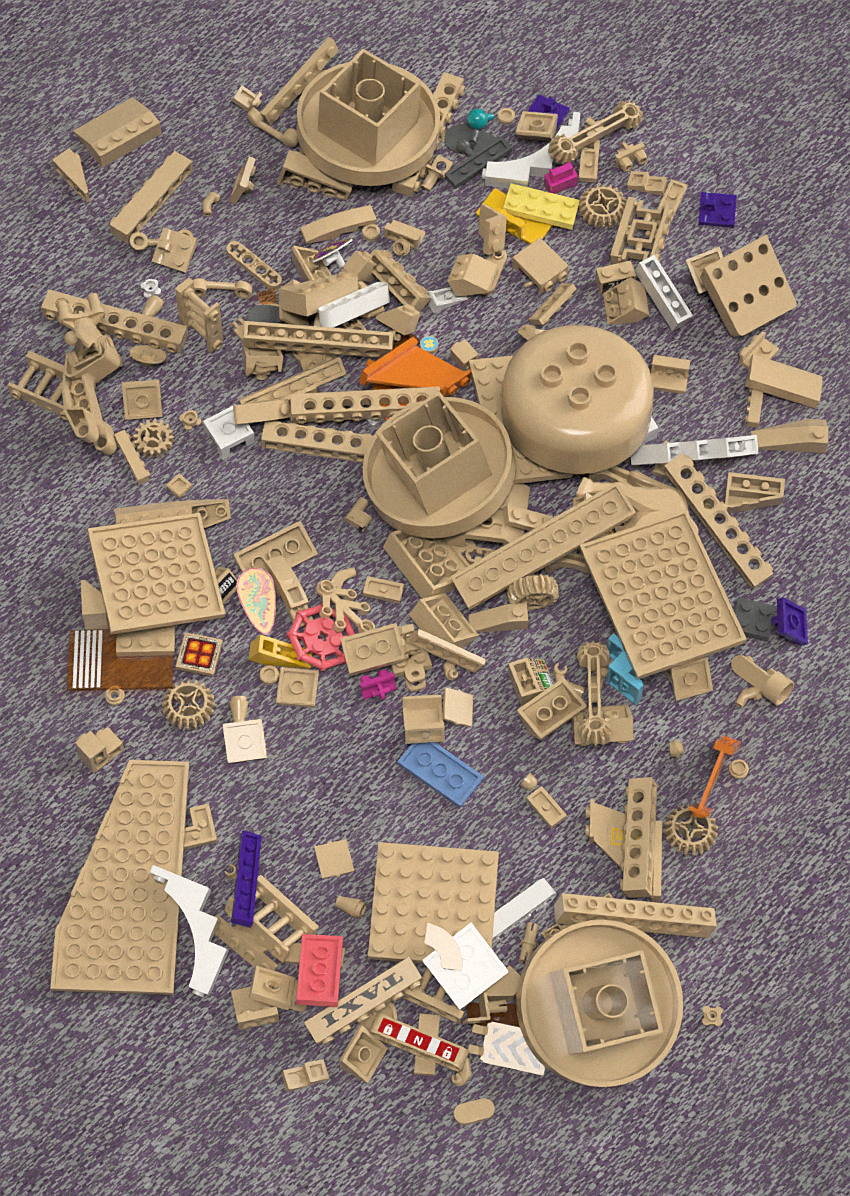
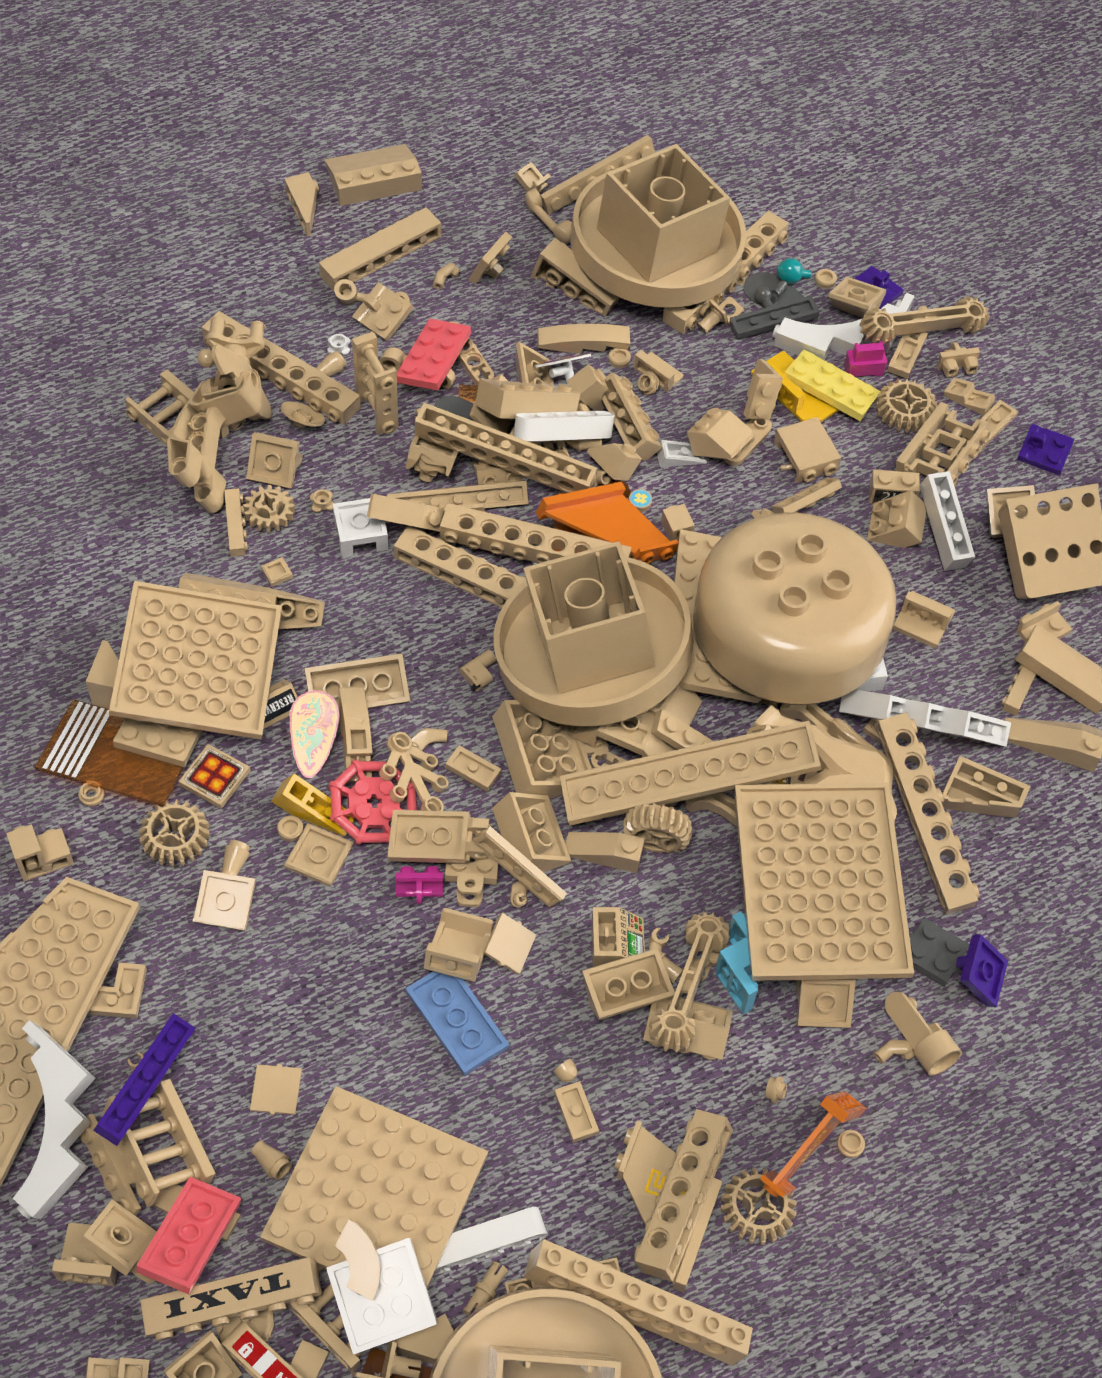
camera: 15 degrees right, 5 degrees down
none -> coral plate [397,318,471,391]

